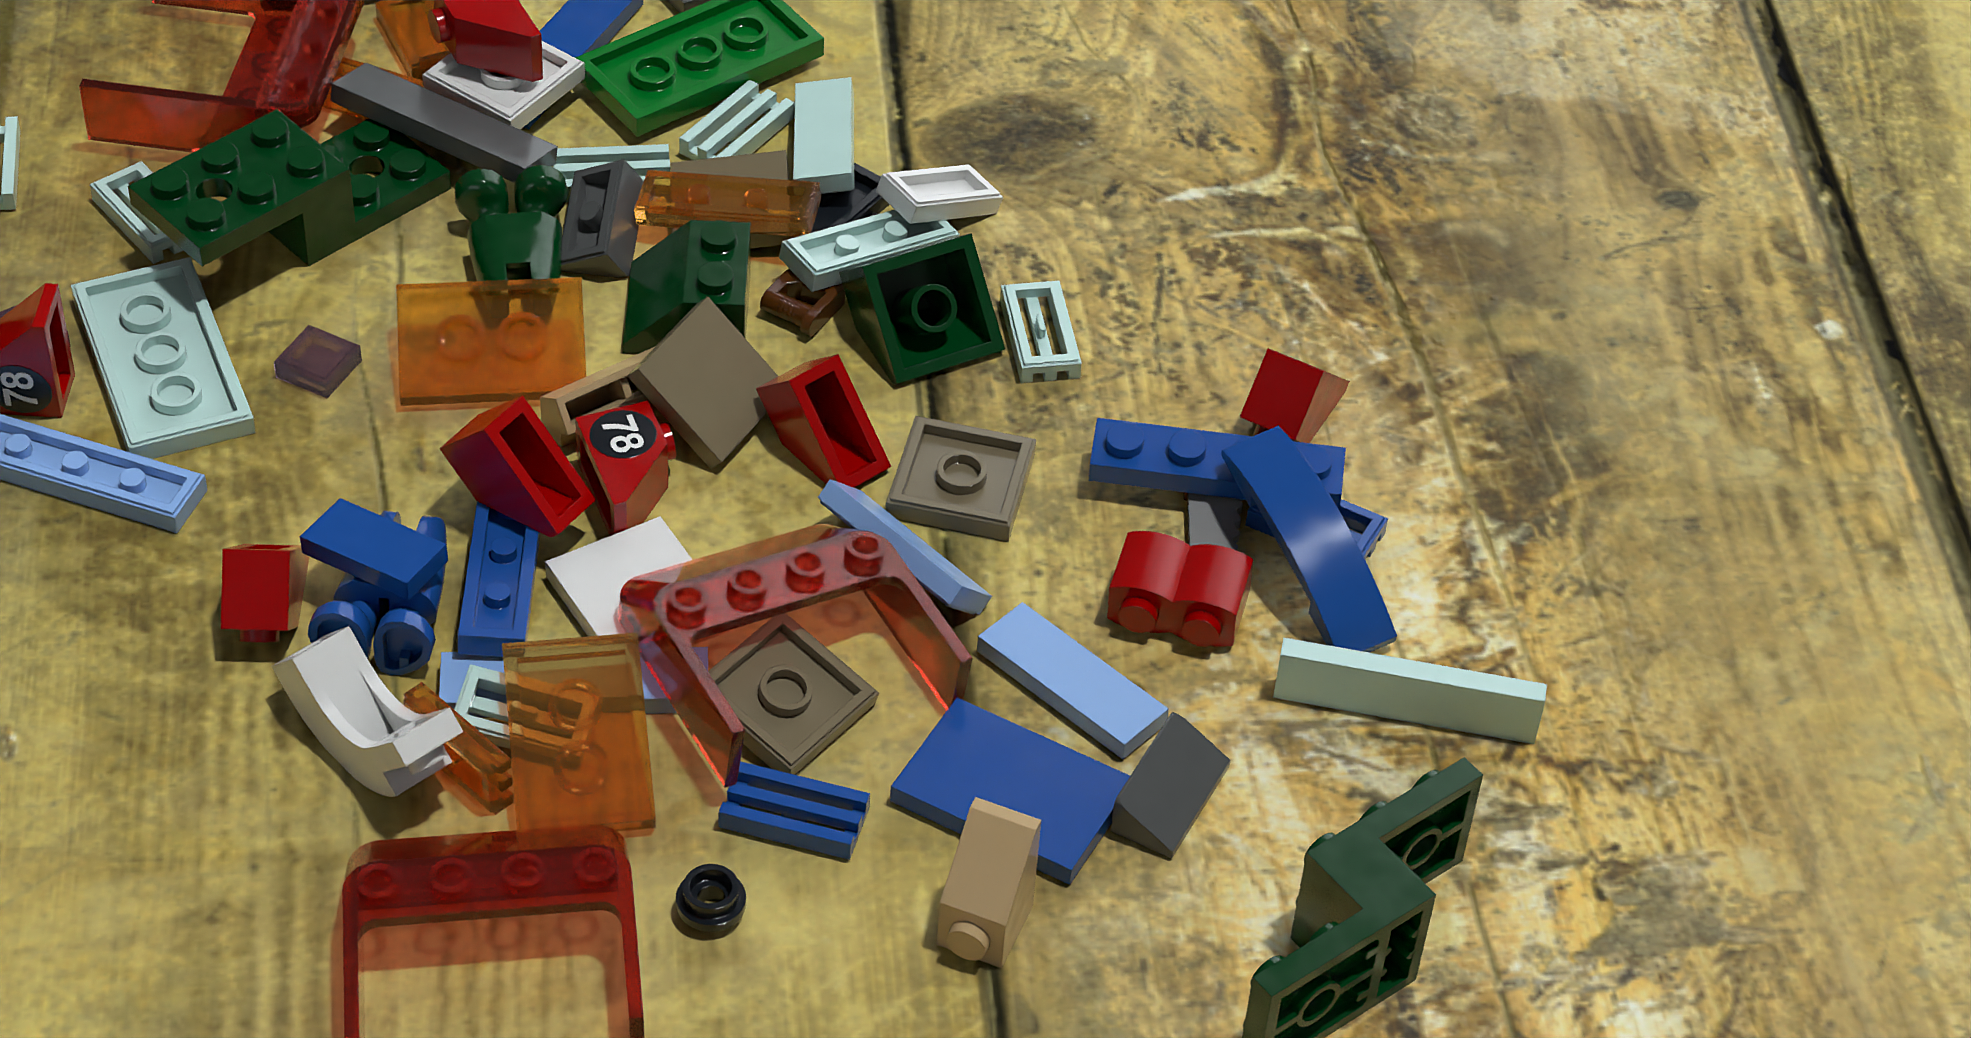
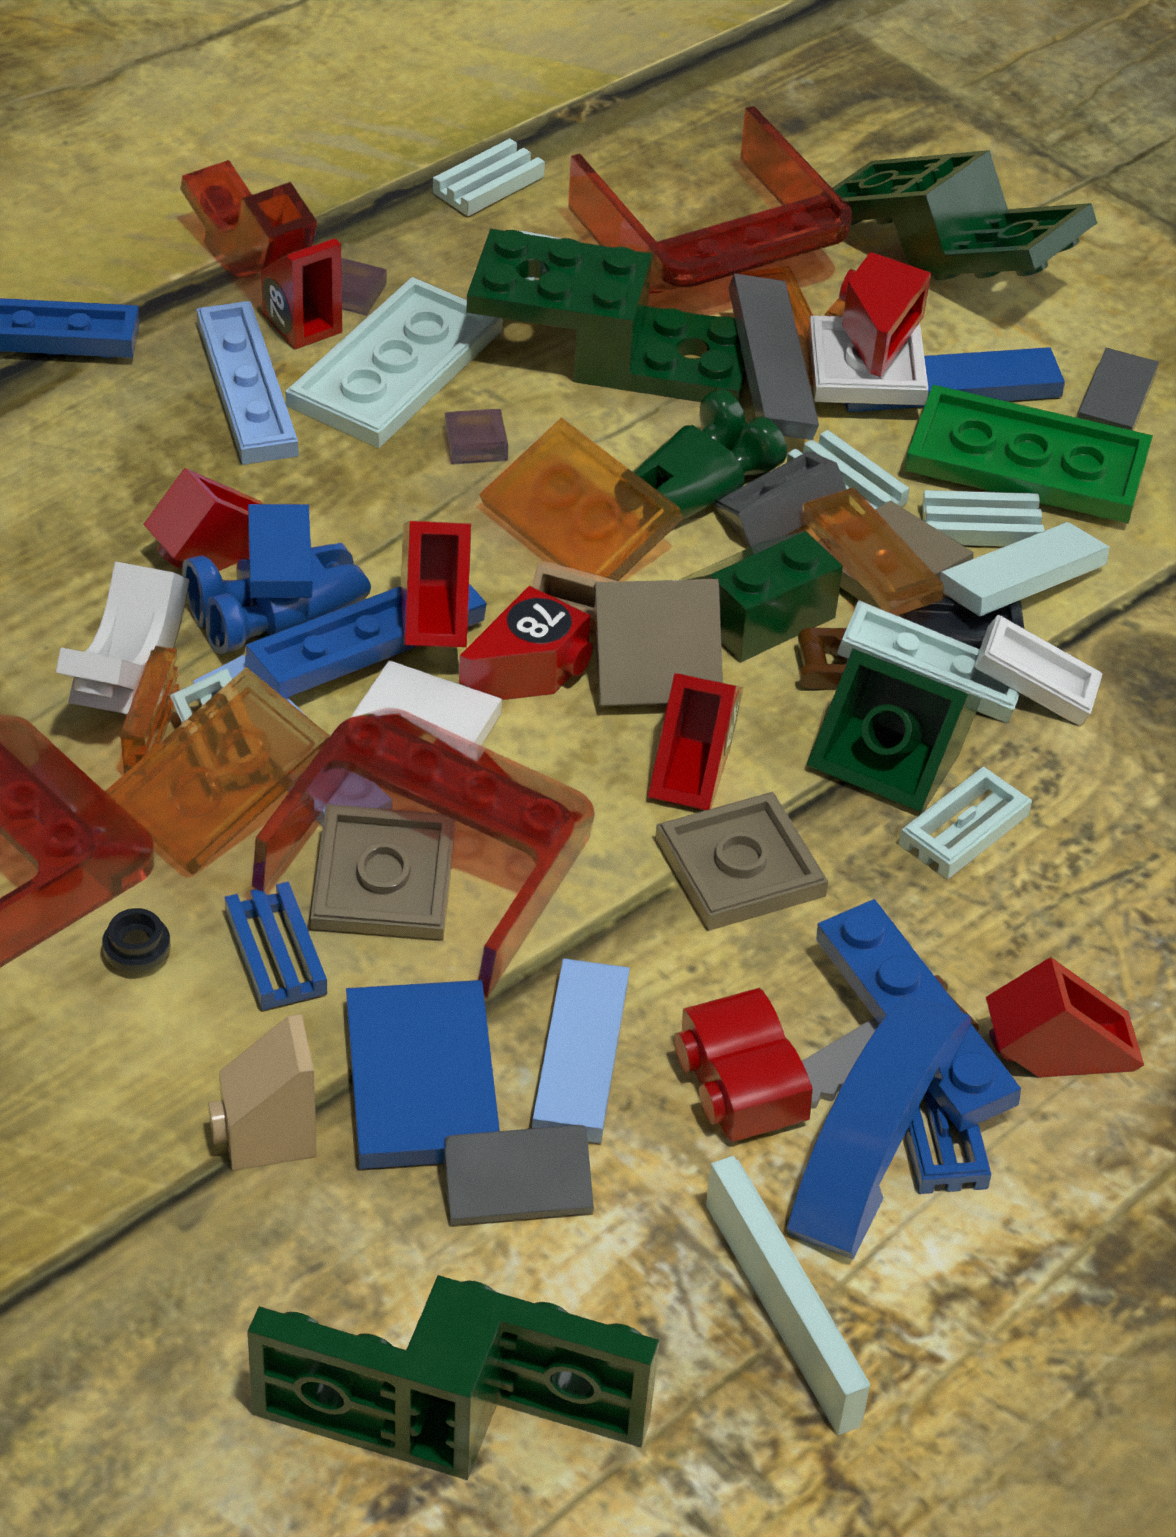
camera: 55 degrees right, 0 degrees up
light blue tile [818,479,992,615] -> none

